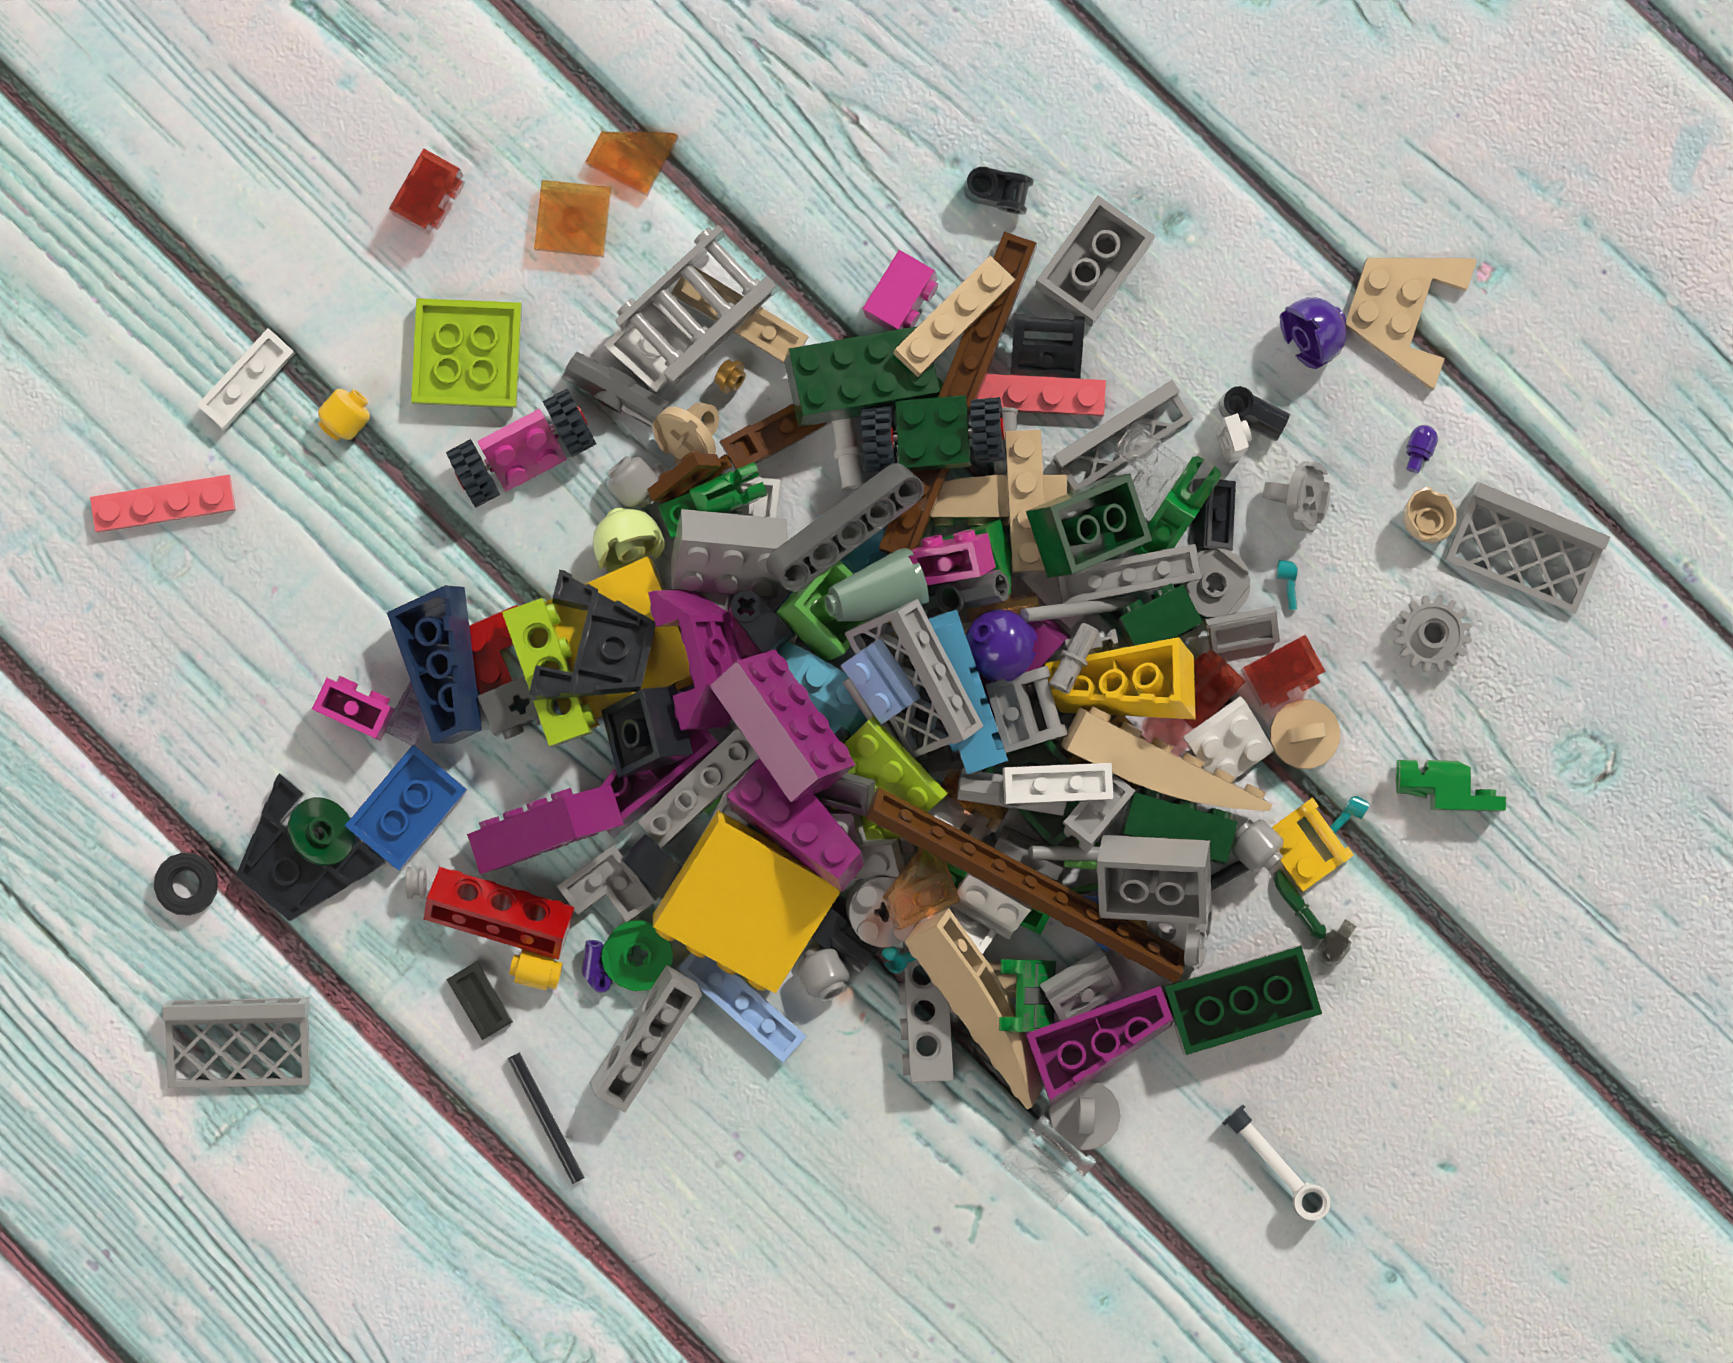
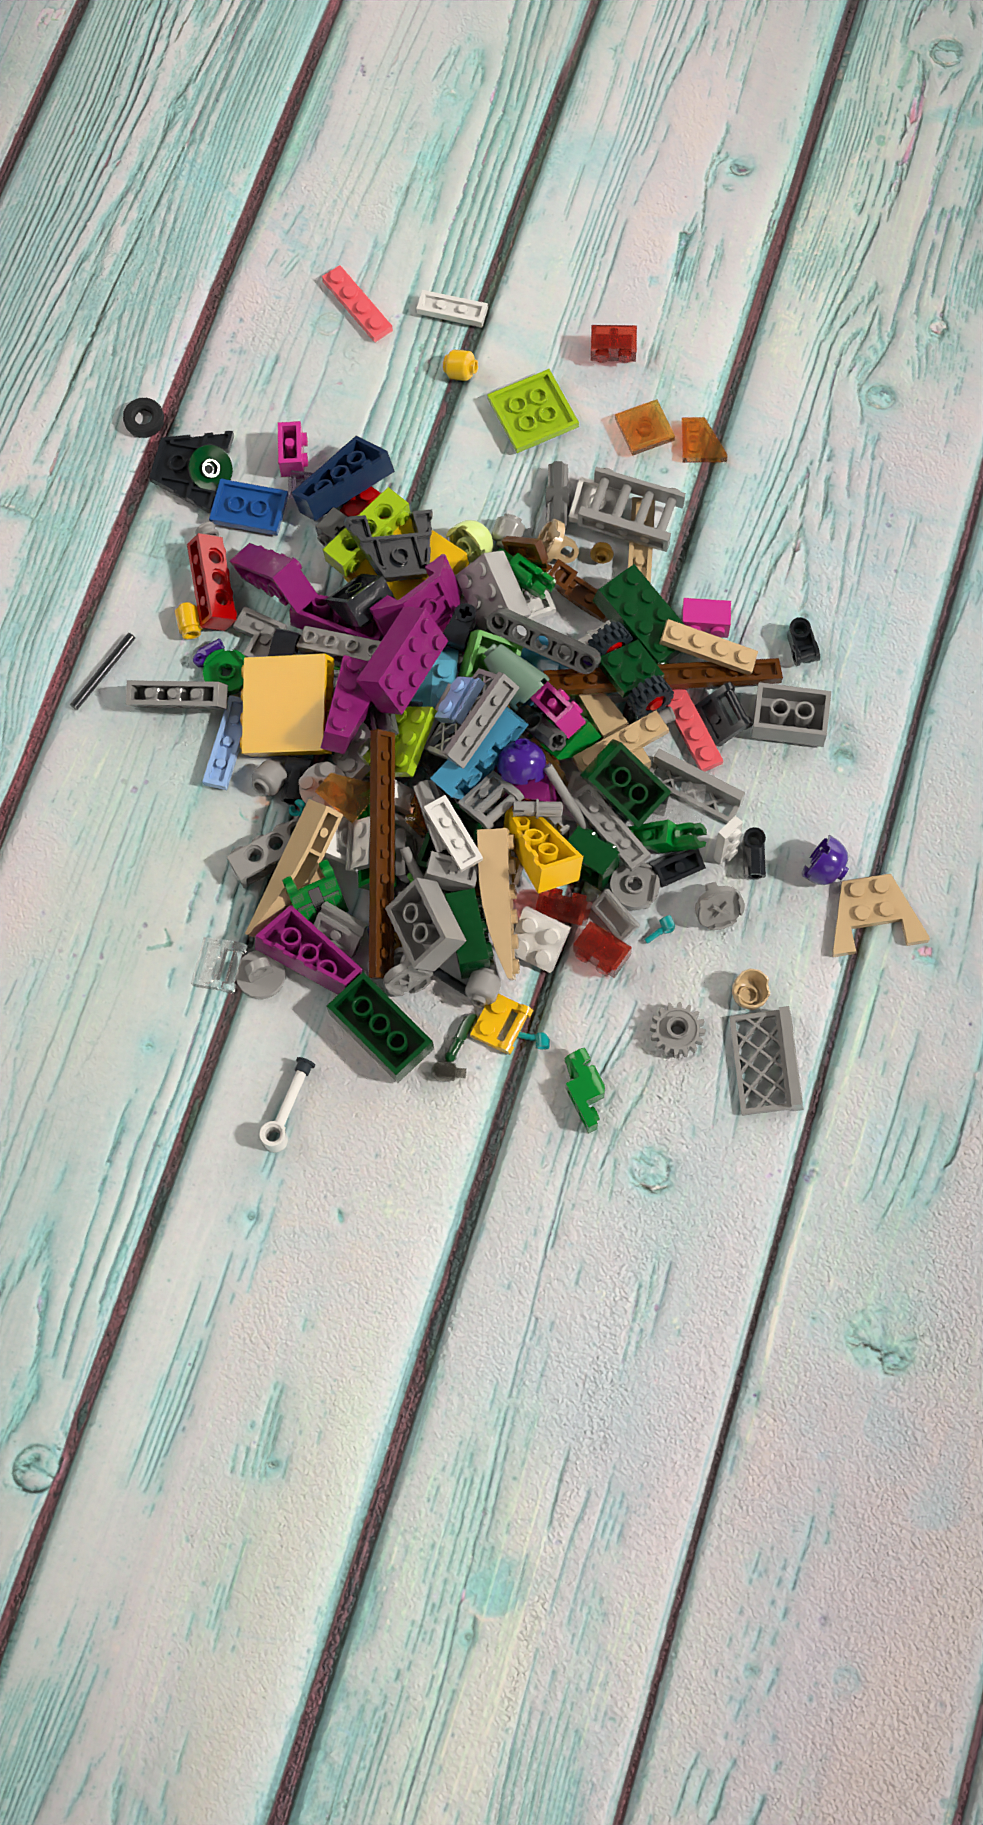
camera: 65 degrees right, 15 degrees down
light grey fence [162,997,311,1088] -> none
plate [446,389,597,508] -> none
pearl dark grey tile [446,961,513,1040] -> none
tan tile [1270,699,1340,769] -> none
dark purple cylinder [1406,425,1438,474] -> none

